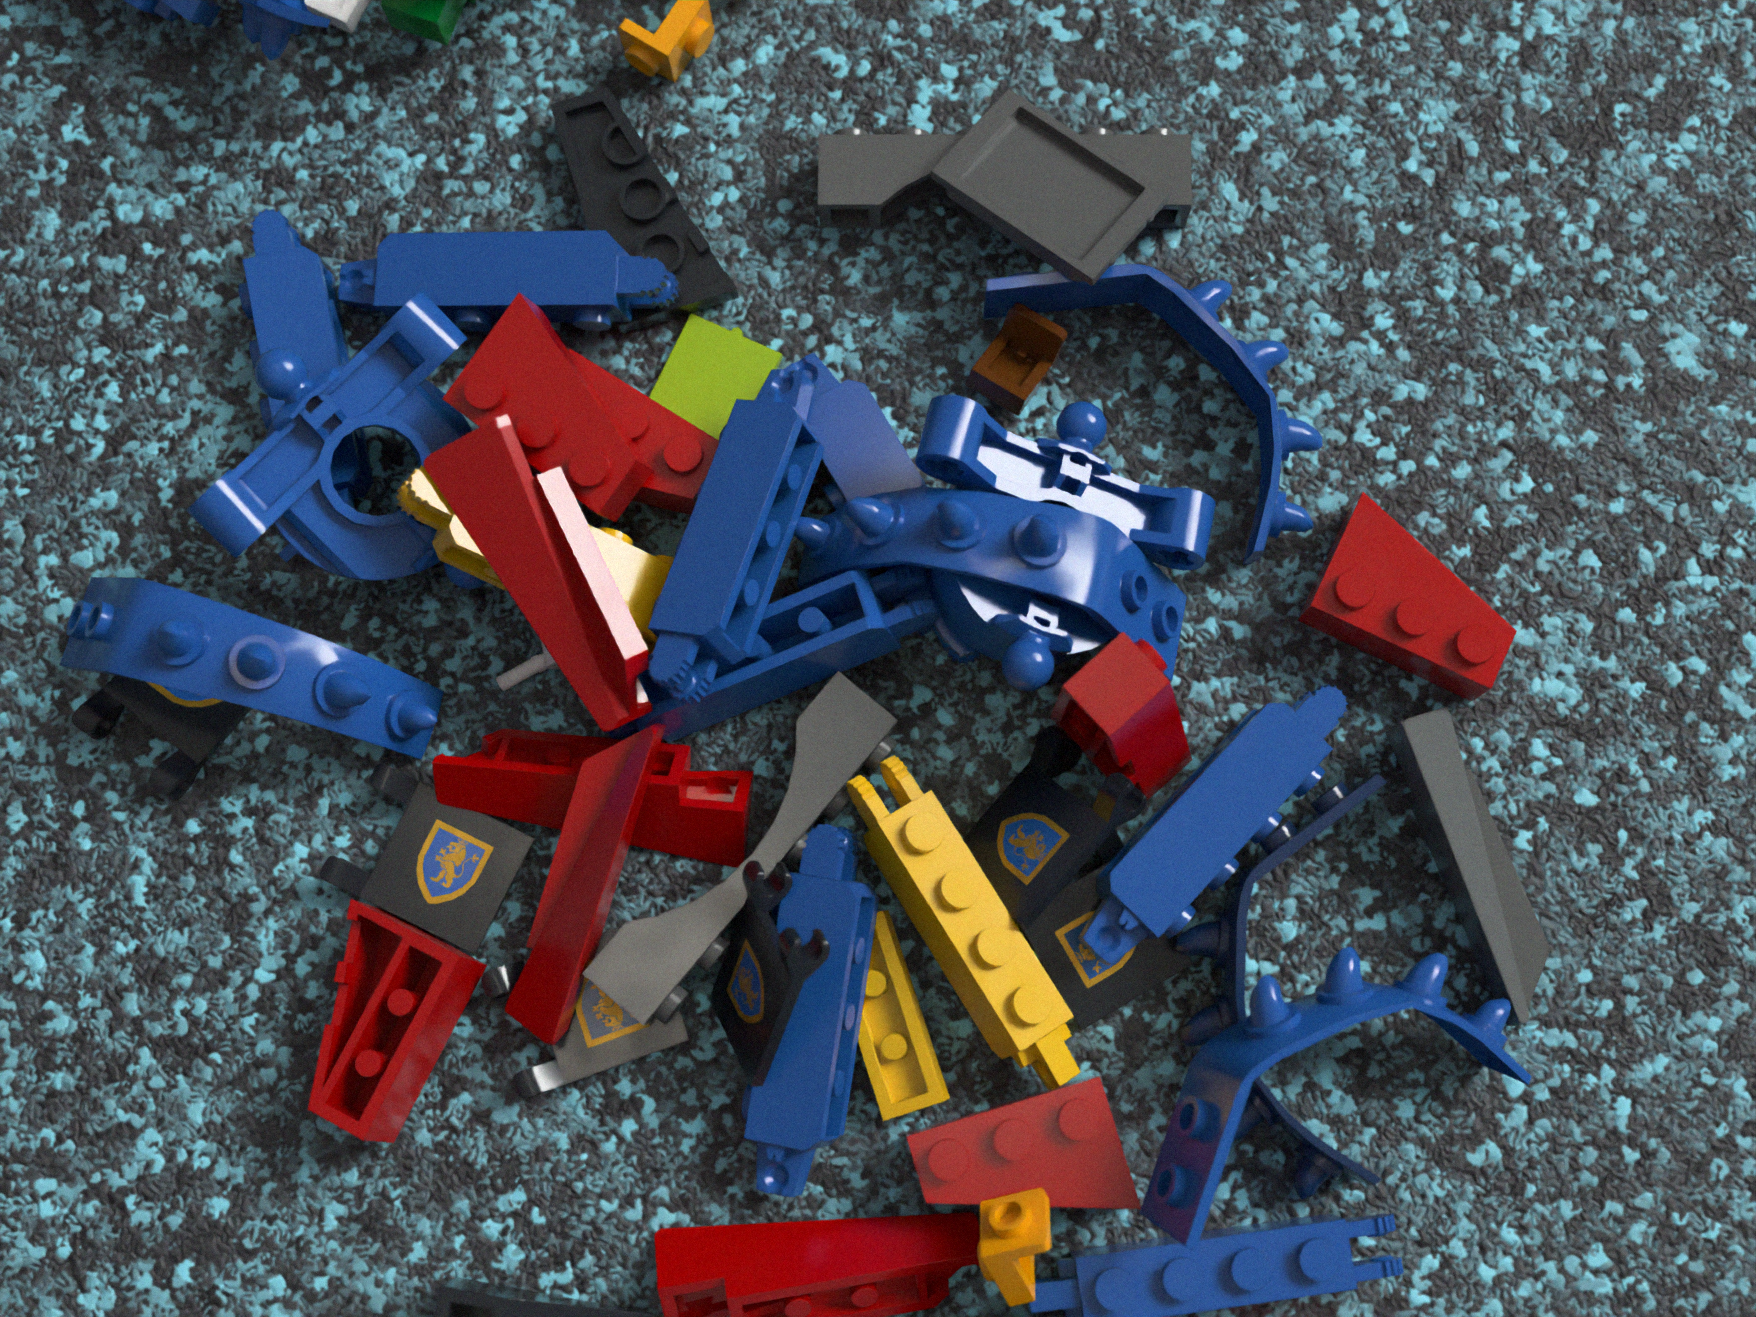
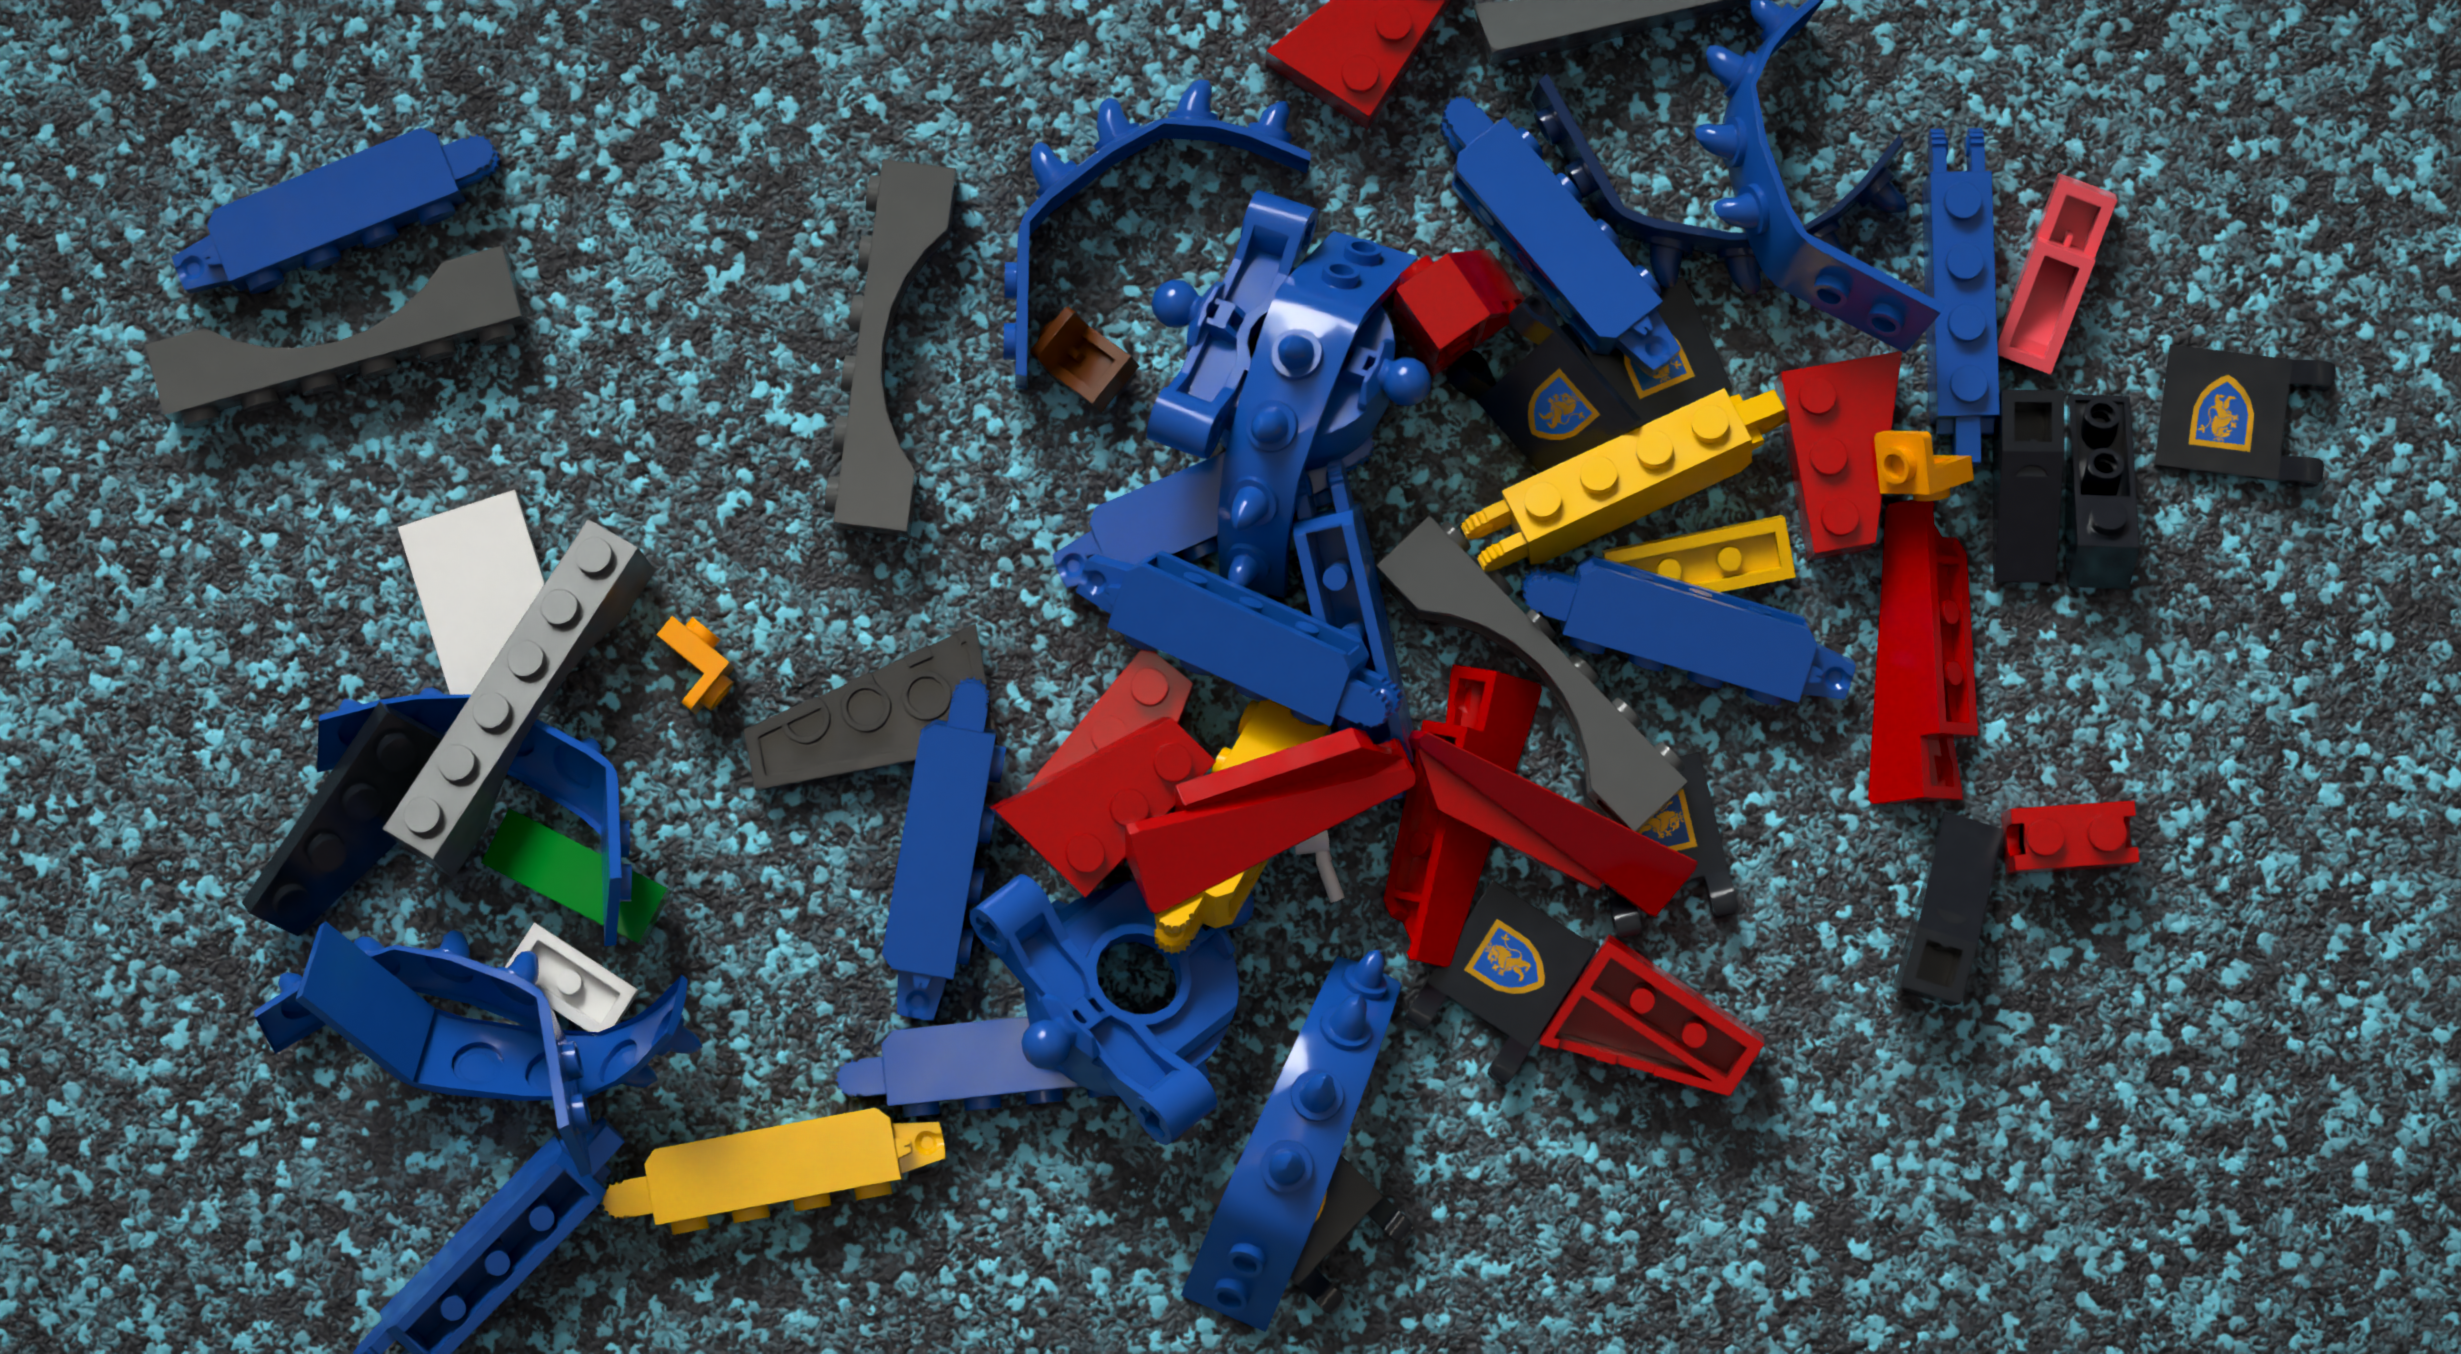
camera: 90 degrees left, 5 degrees up
lime piece [649,313,783,441] -> none
black flag [709,860,830,1087] -> none
dark grey piece [931,89,1170,286] -> none
none -> yellow hinge [601,1108,947,1235]

